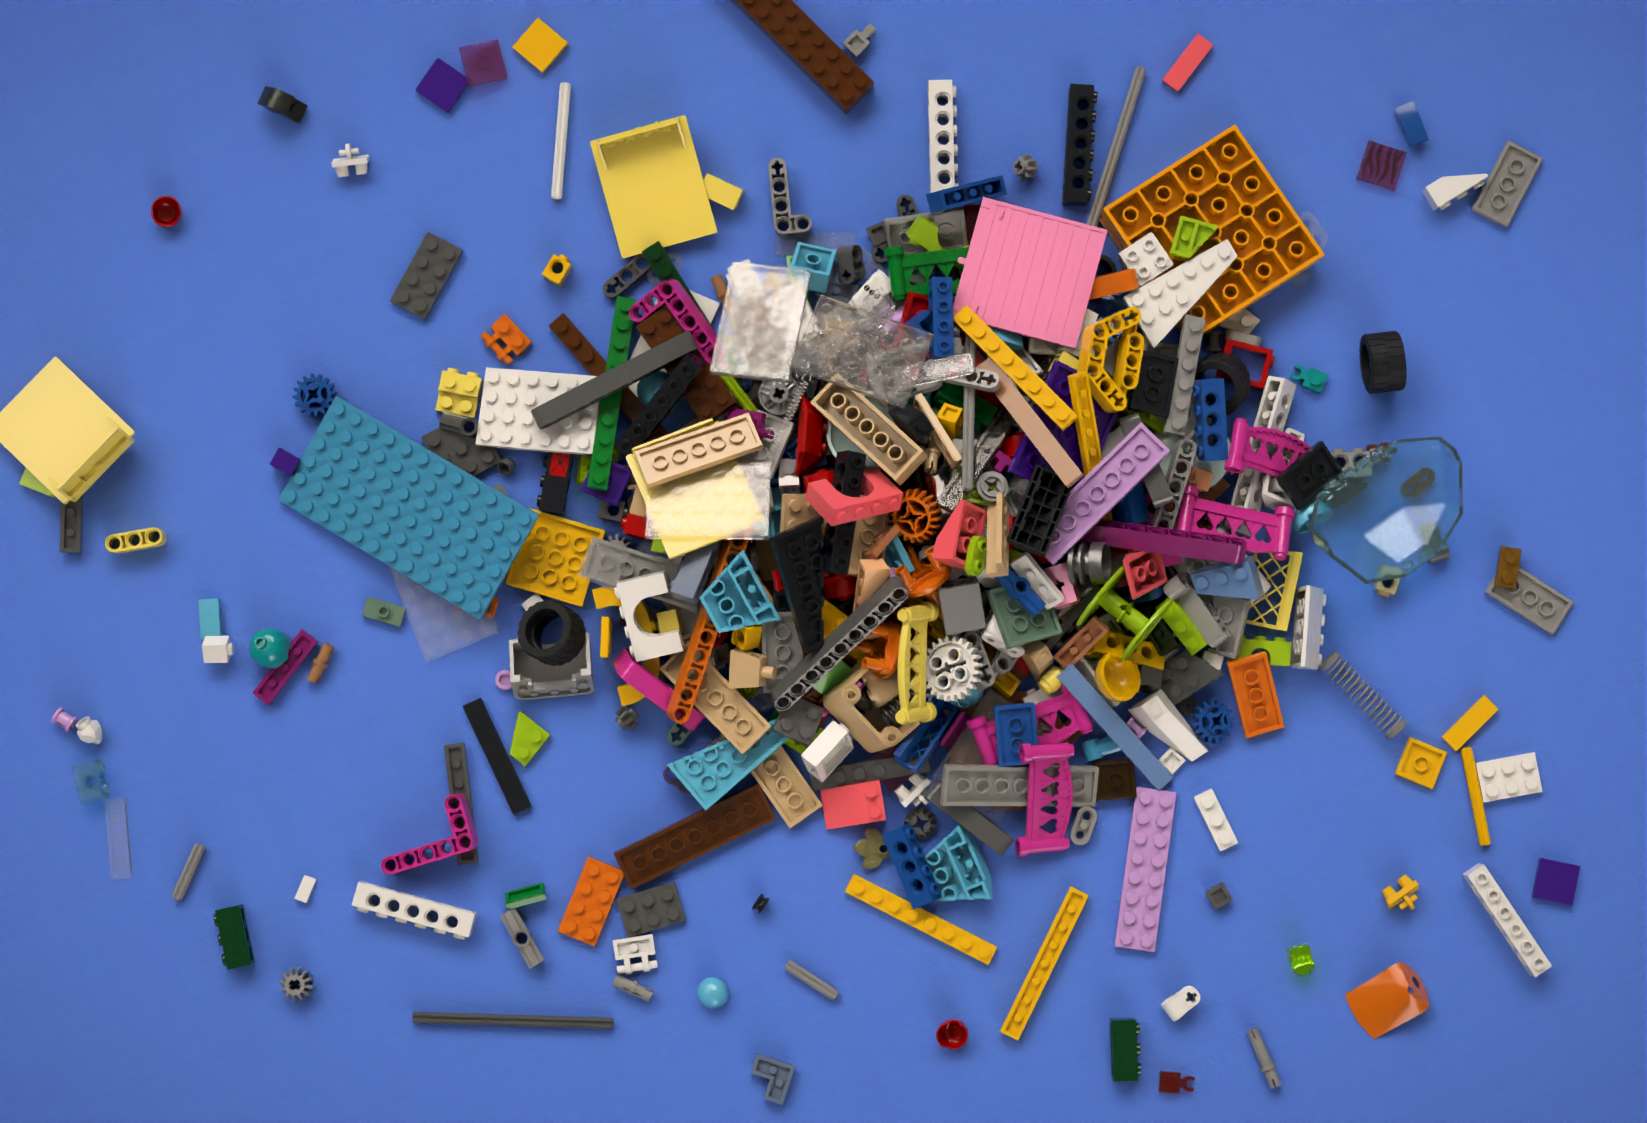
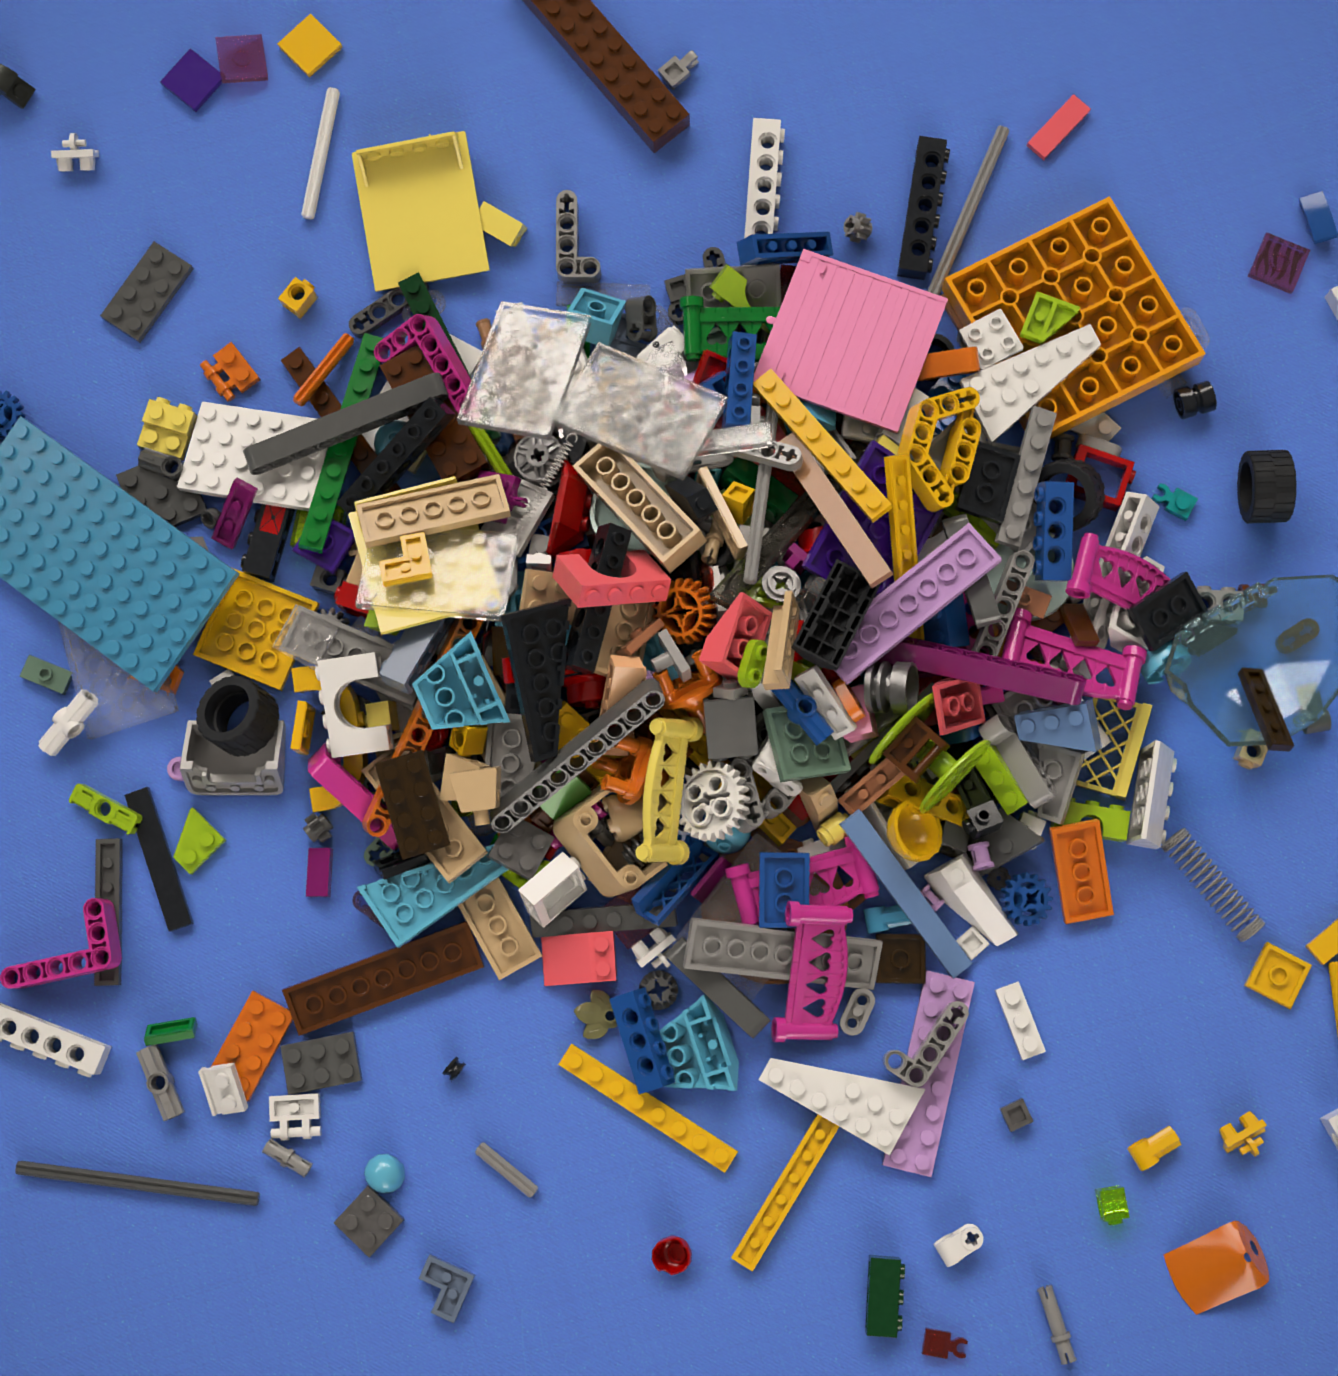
camera: 15 degrees right, 5 degrees down
none -> white piece [38,689,99,756]
none -> lime piece [69,784,143,834]
none -> white plate [198,1063,248,1116]
none -> magenta tile [211,477,258,550]
none -> orange axle [293,333,354,406]
none -> magenta slope [306,848,333,897]
none -> flat silver plate [334,1185,405,1257]
none -> black plate [373,851,430,880]
none -> dark brown plate [374,750,450,860]
none -> yellow plate [379,532,433,587]
none -> tan torso [449,766,501,826]
none -> light grey tile [650,629,692,683]
none -> light grey plate [713,679,748,700]
none -> white wing [758,1058,925,1155]
none -> orange beam [832,678,866,723]
none -> reddish brown plate [883,716,950,784]
none -> light grey beam [883,1001,969,1087]
none -> black brick [962,800,1004,841]
none -> lavender bush [967,841,995,871]
none -> reddish brown tile [1059,604,1100,647]
none -> yellow piece [1127,1126,1182,1171]
none -> black wheel [1173,381,1217,419]
none -> dark brown plate [1237,667,1295,752]

